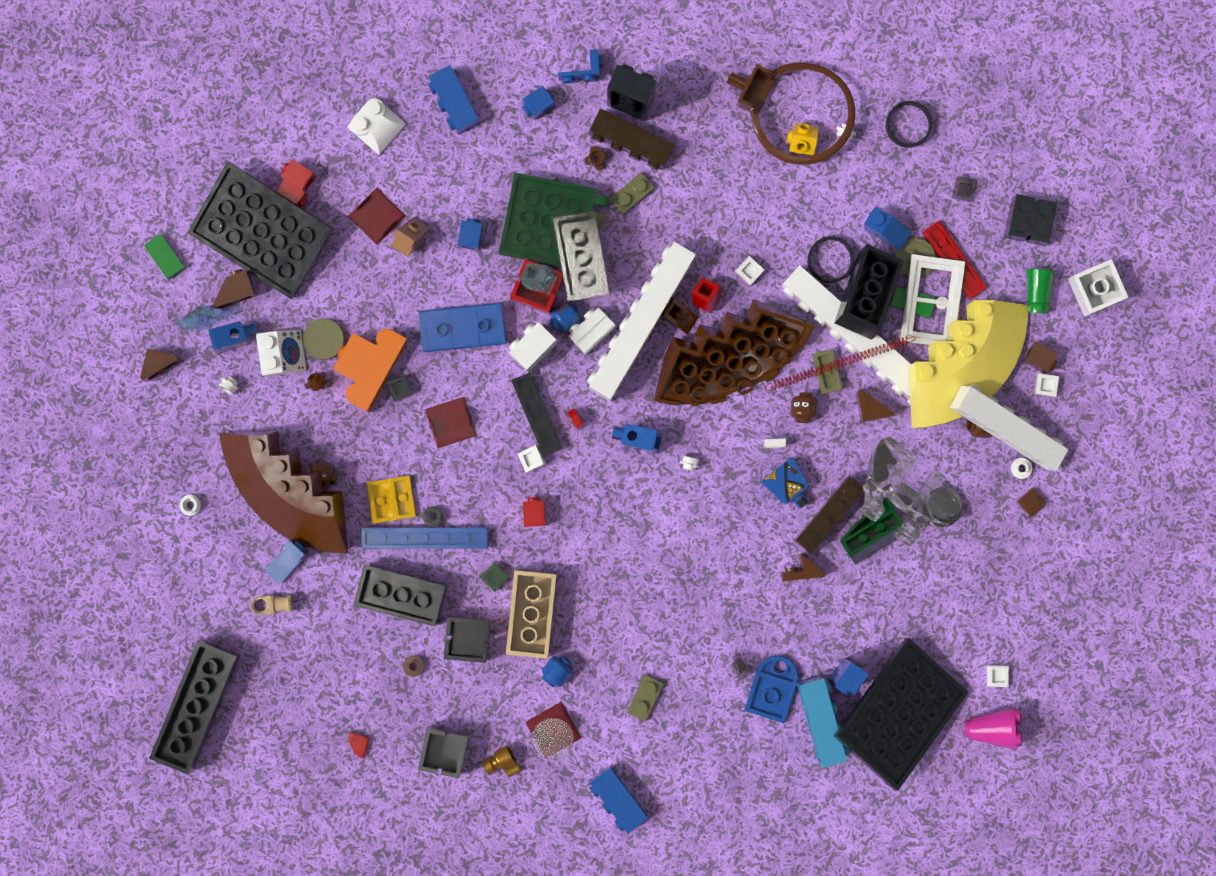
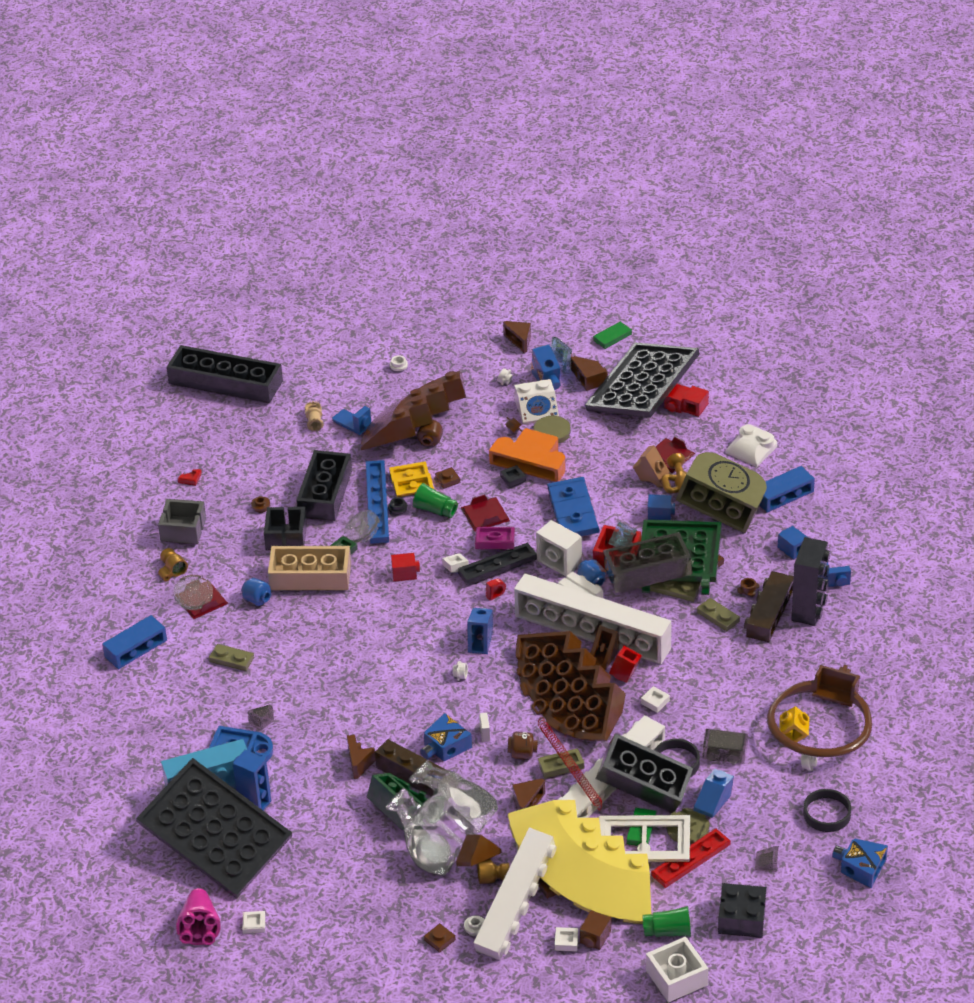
camera: 90 degrees right, 45 degrees down
none -> clear tile [344,510,380,543]
none -> green plant [413,483,458,518]
none -> reddish brown plate [435,467,461,489]
none -> reddish brown slope [456,834,502,866]
none -> magenta tile [475,527,515,549]
none -> pearl gold piece [476,859,510,884]
none -> pearl gold piece [661,453,687,494]
none -> olive brick [676,452,767,533]
none -> clear smoke brick [702,728,748,764]
none -> blue torso [832,838,888,888]

